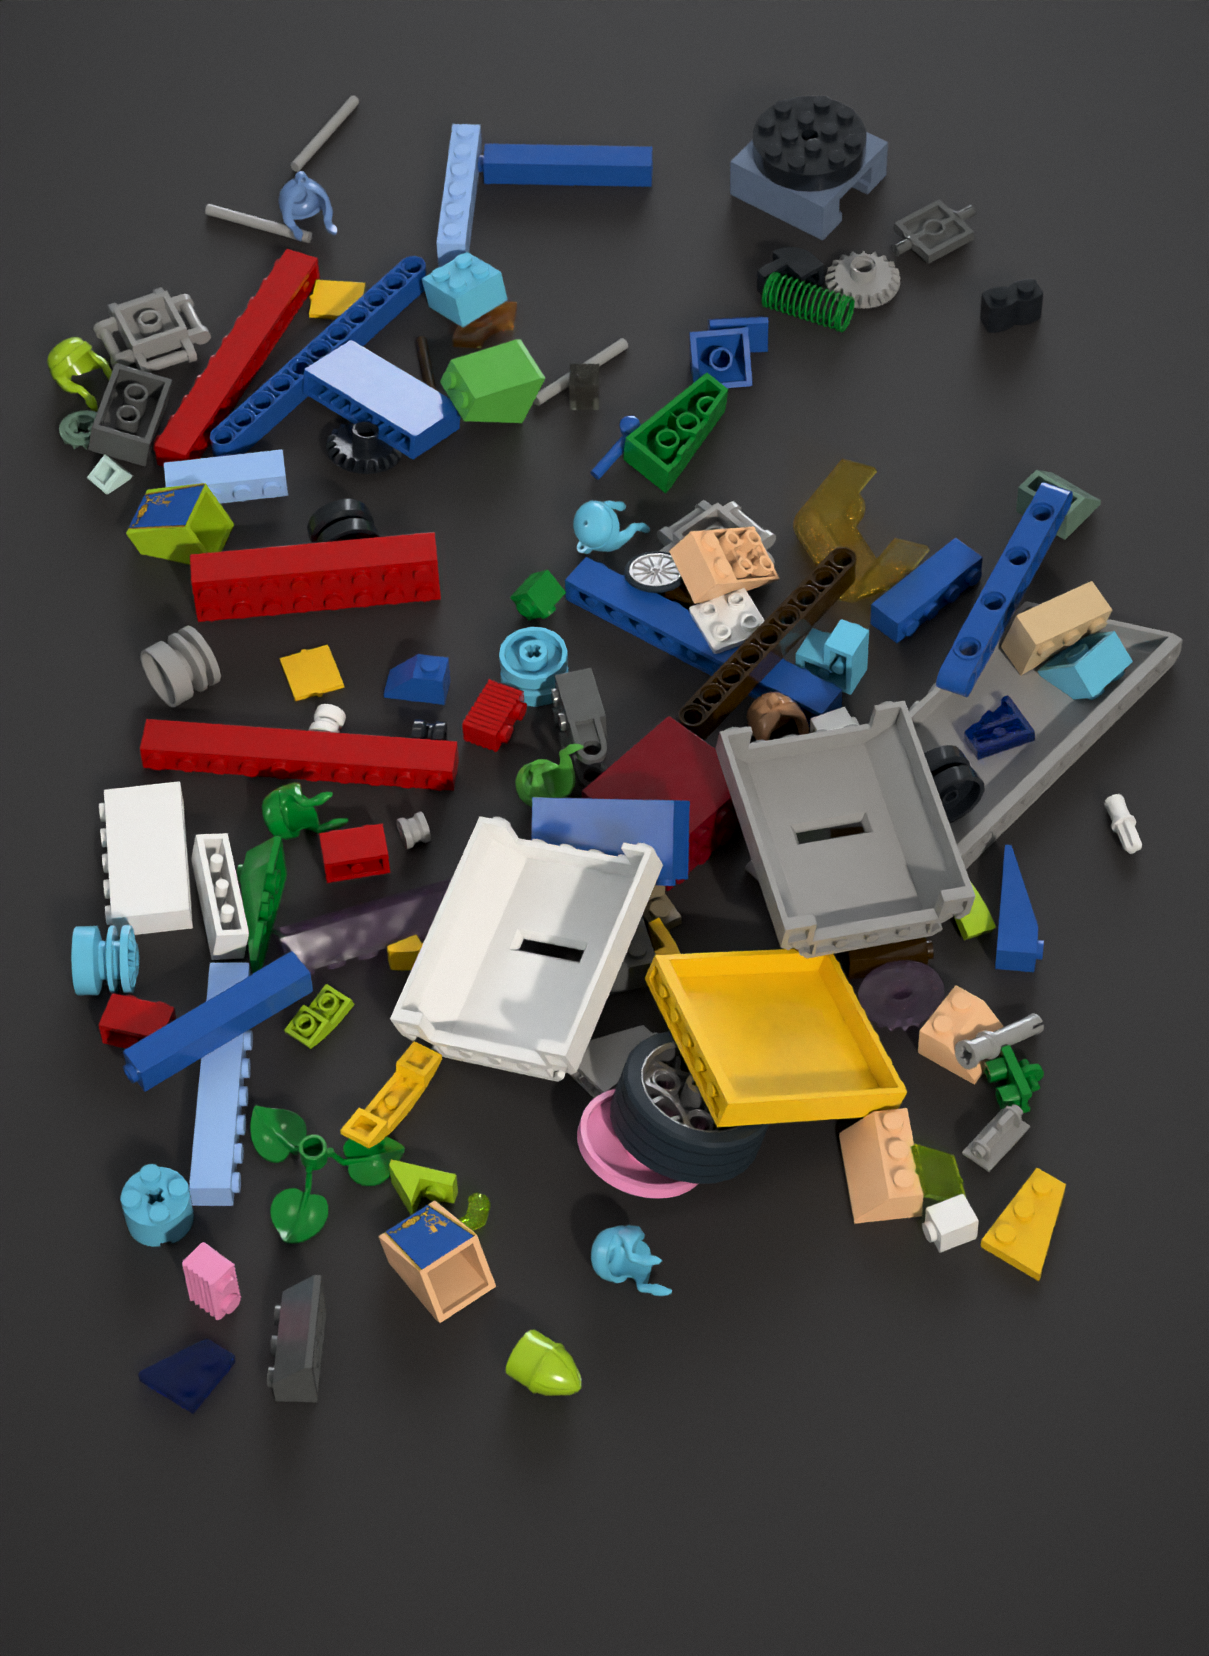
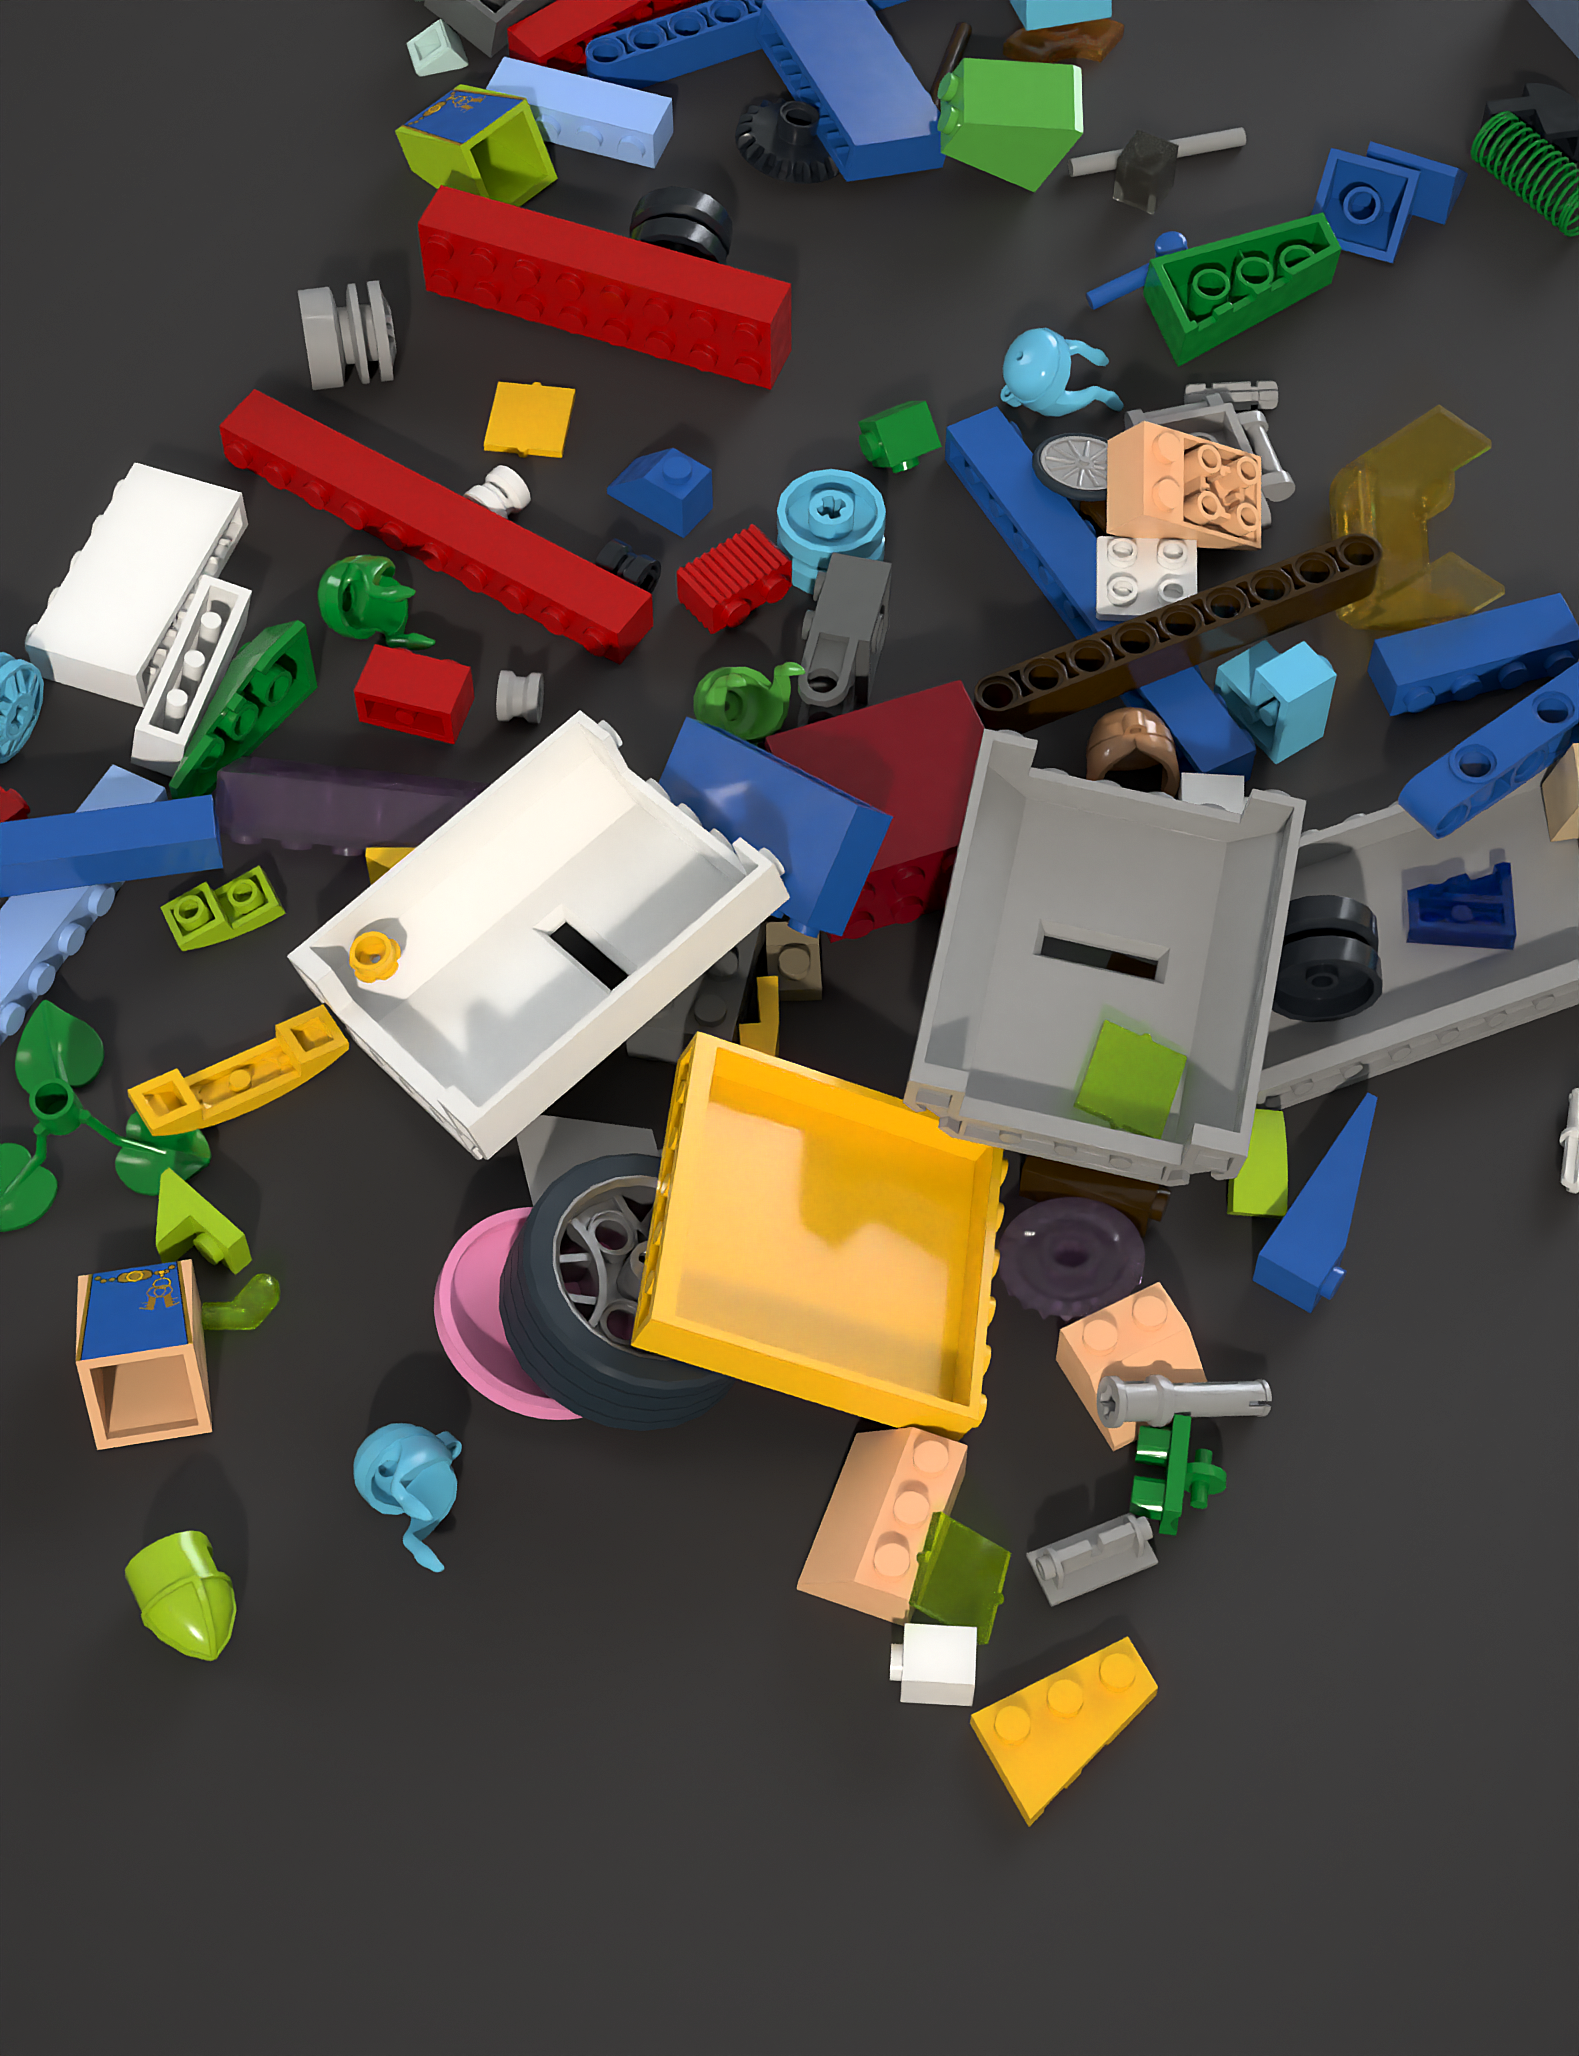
camera: 25 degrees right, 5 degrees up
none -> yellow plate [349,931,401,983]
none -> clear neon green piece [1074,1020,1187,1139]
none -> light grey axle [1184,380,1279,411]

